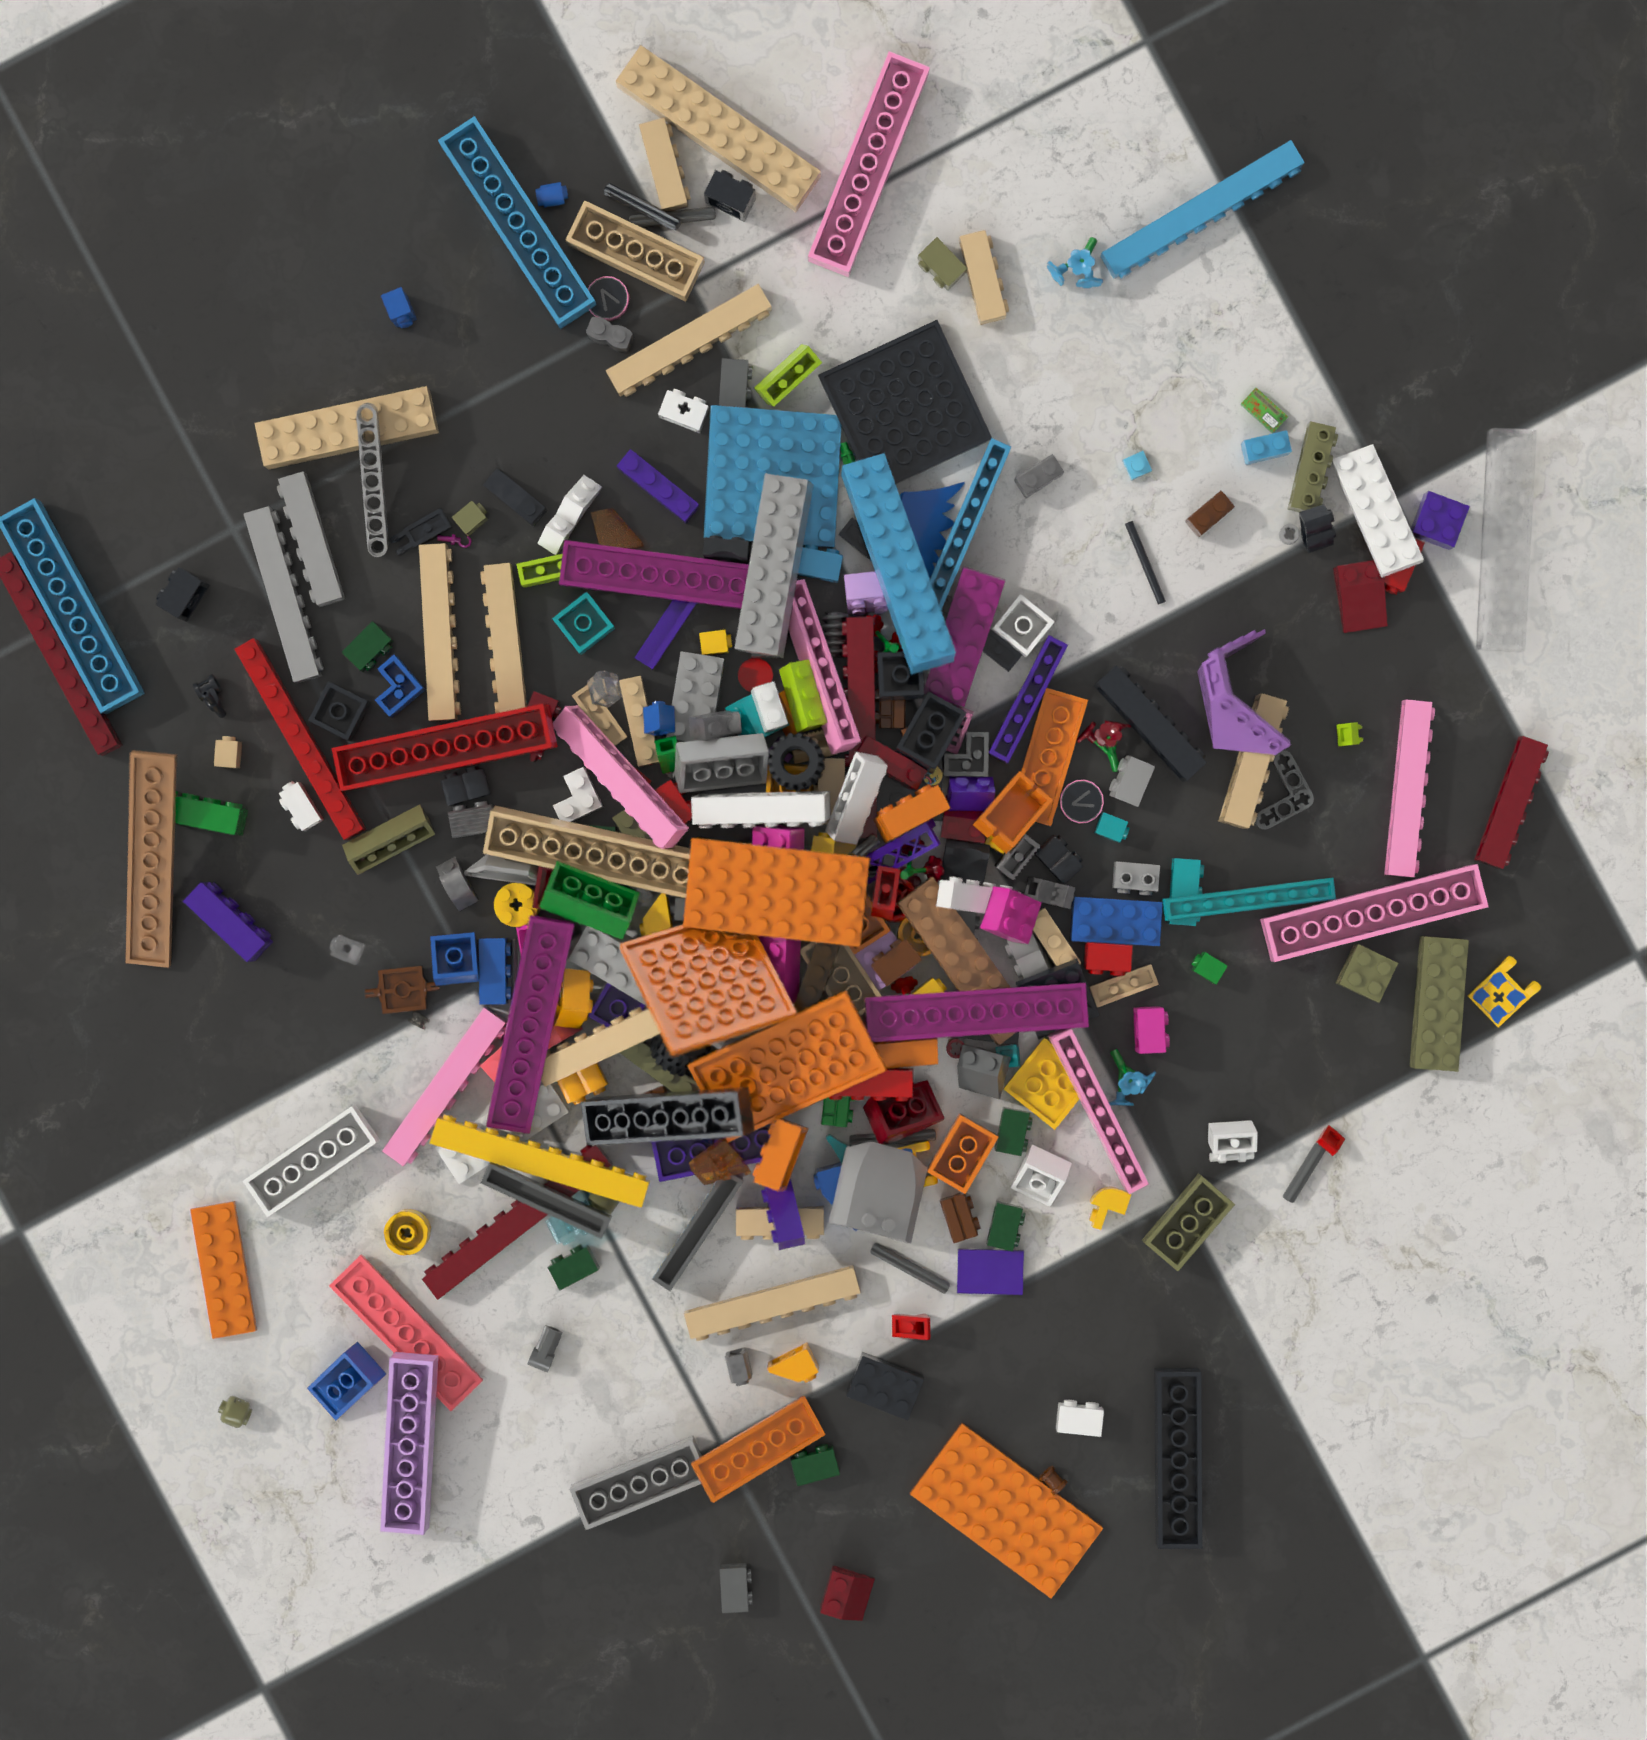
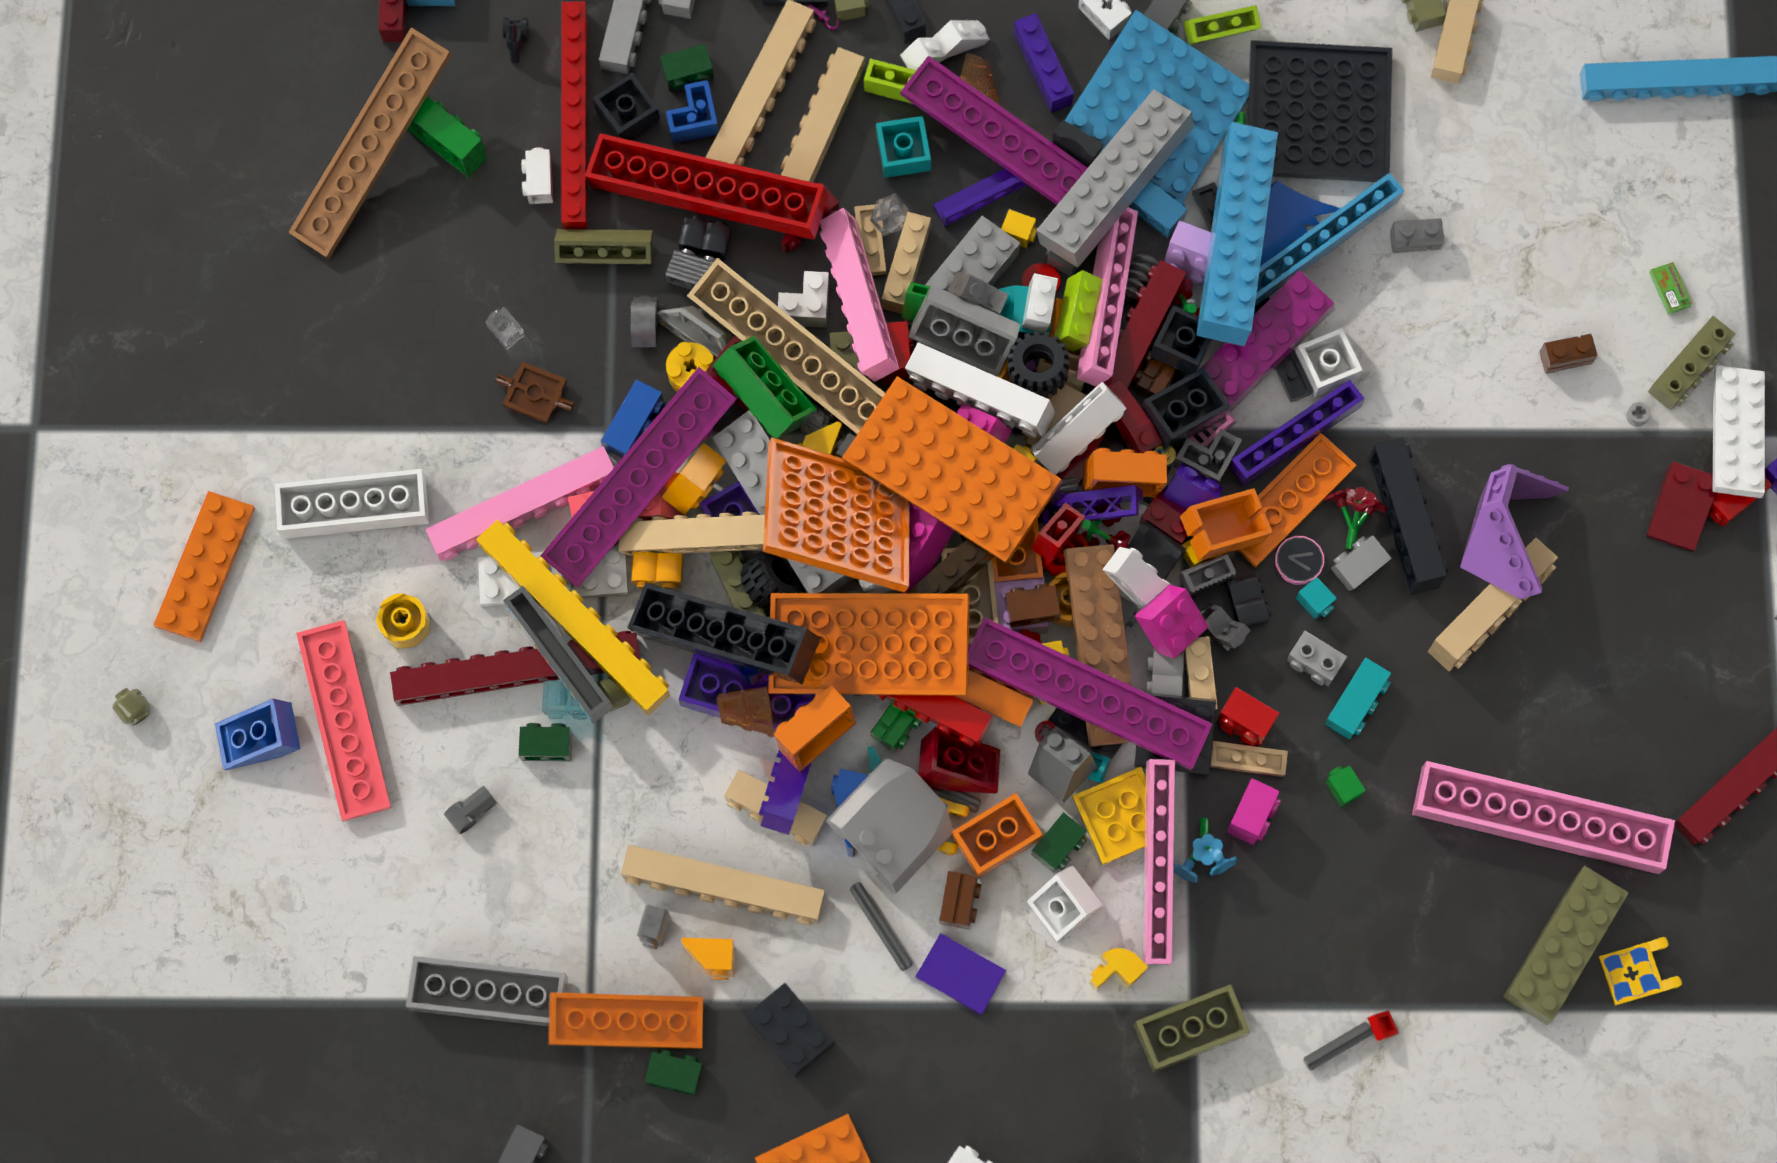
camera: 30 degrees right, 15 degrees down
dark purple brick [183,882,273,962] -> none
tan brick [214,736,242,768] -> none
lavender brick [380,1352,439,1535] -> none
clear smoke bush [408,1011,430,1030] -> none
blue brick [430,932,479,986] -> none
blue brick [643,701,675,736] -> none
dark grey brick [652,1168,744,1291] -> none
red slope [892,1313,931,1340] -> none
dark green brick [986,1201,1026,1252] -> none
dark azure plant [1047,237,1103,289] -> none
blue brick [1070,897,1163,946] -> none
medium azure plate [1123,451,1152,480] -> none
black bar [1125,521,1166,605] -> none
teal tile [1163,878,1336,921] -> none
white brick [1208,1120,1257,1164] -> none
dark azure brick [1241,430,1292,465] -> none
dark grey beam [1255,750,1314,829] -> none
black brick [1299,504,1336,553] -> none
olive brick [1336,944,1398,1003] -> none
lime tile [1337,722,1363,746] -> none
bright pink brick [1384,700,1435,877] -> none

